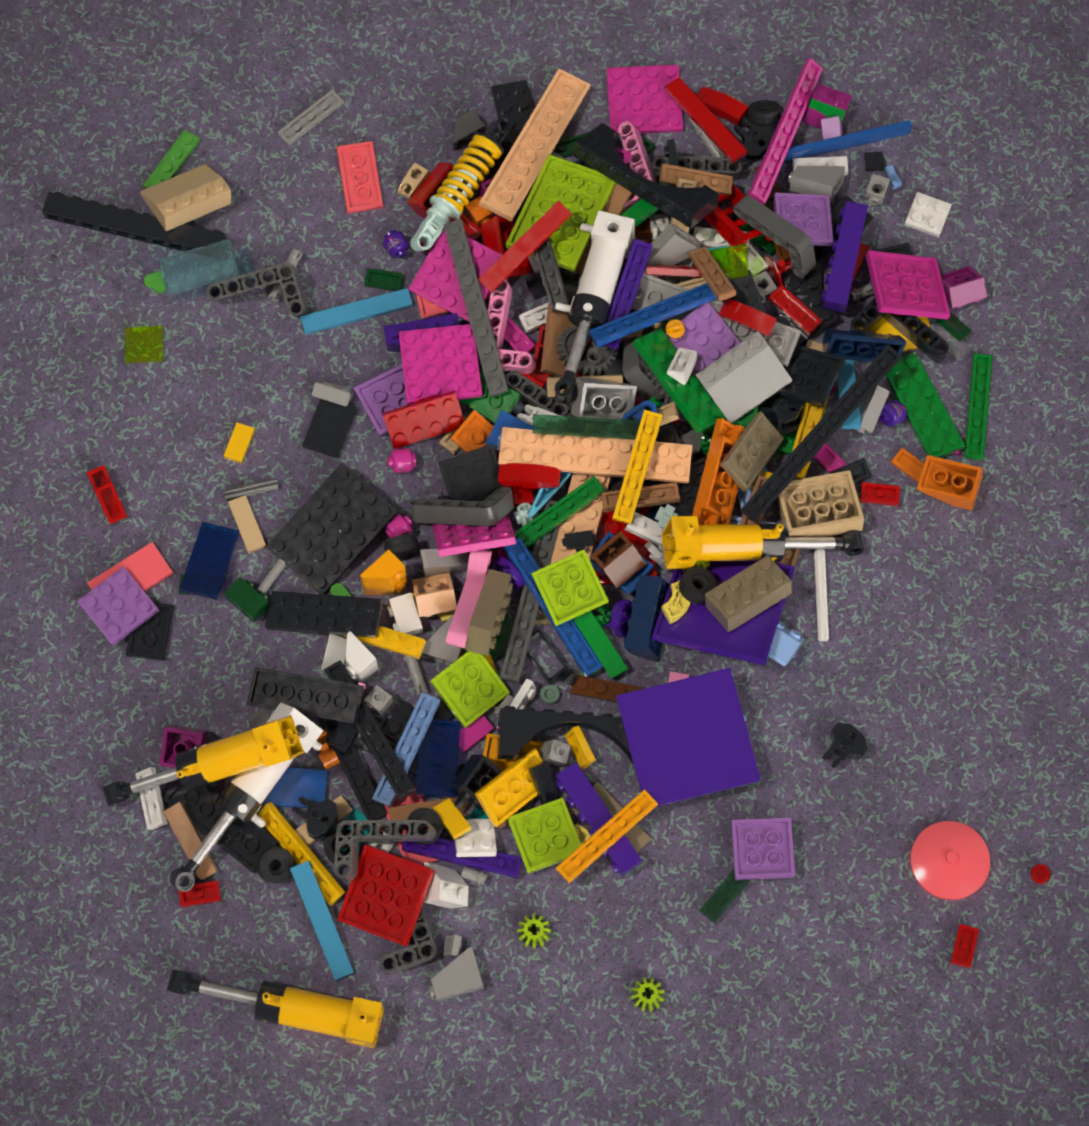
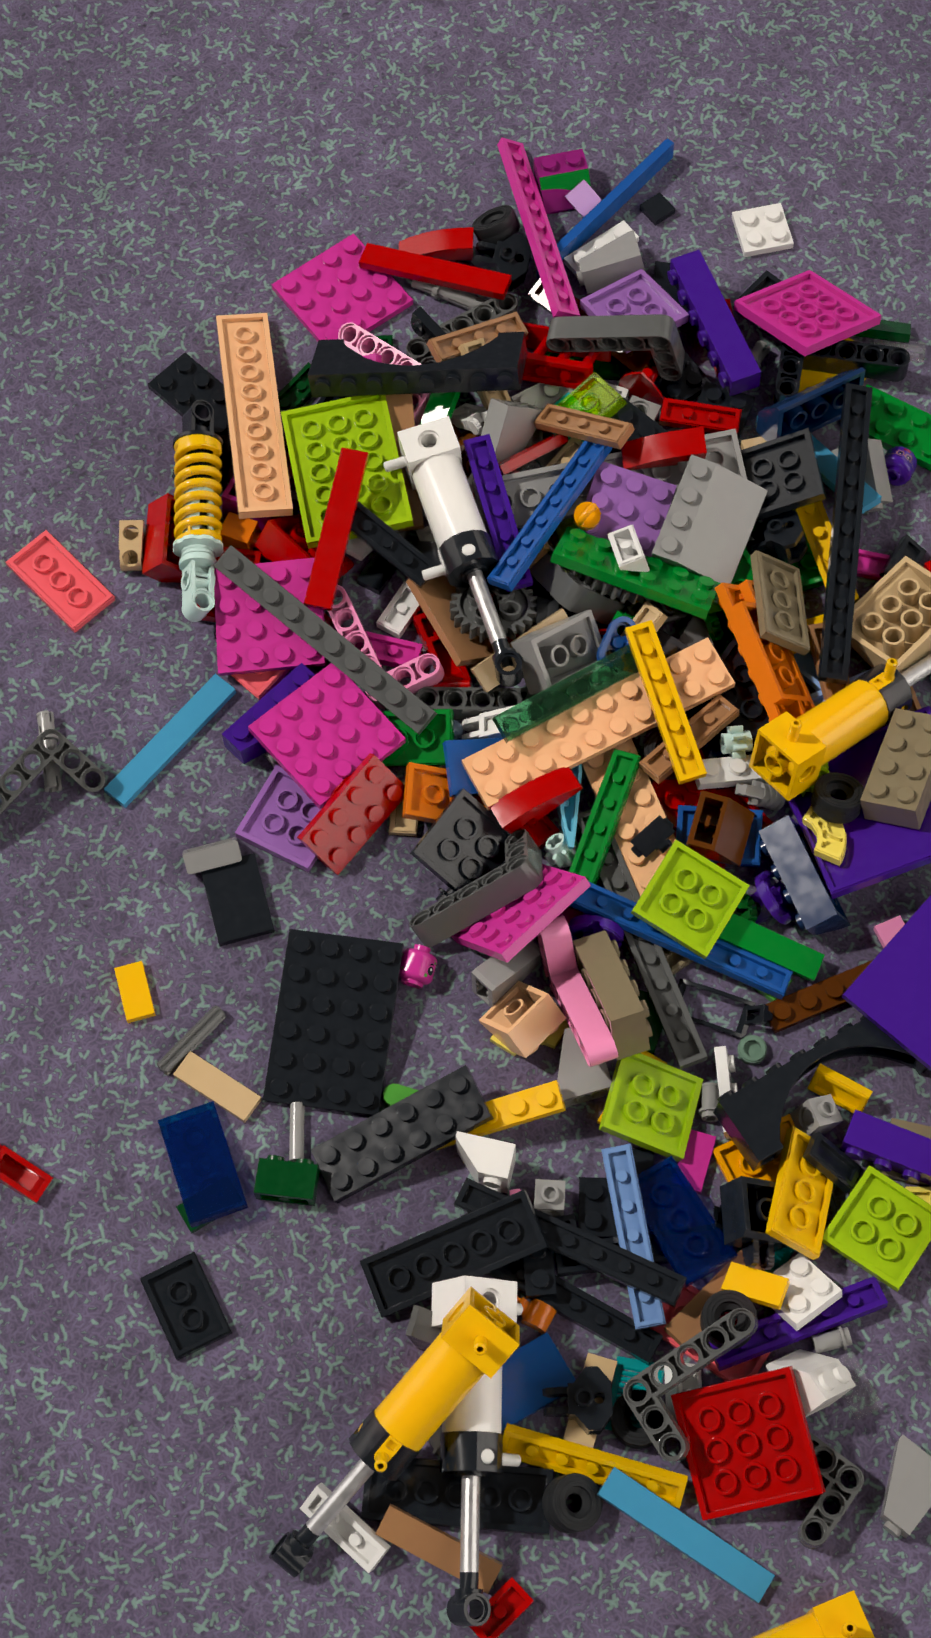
camera: 30 degrees left, 5 degrees down
medium lavender plate [77,566,159,646] -> none
coral tile [87,542,173,592] -> none
magenta slope [159,724,209,768] -> none
white slope [321,634,347,674] -> none
light orange slope [360,549,407,596] -> none
dark green tile [364,268,404,291] -> none
dark purple head [382,230,410,258] -> none
black tyre [384,534,420,561] -> none
dark pink head [387,448,416,473] -> none
white brick [387,593,423,636] -> none
light grey pin [403,655,429,696] -> none
light grey plate [442,935,462,958] -> none
dark grey slope [451,109,485,150] -> none
light grey brick [864,174,890,205] -> none
medium blue arm [884,164,902,190] -> none
magenta slope [941,266,987,308] -> none

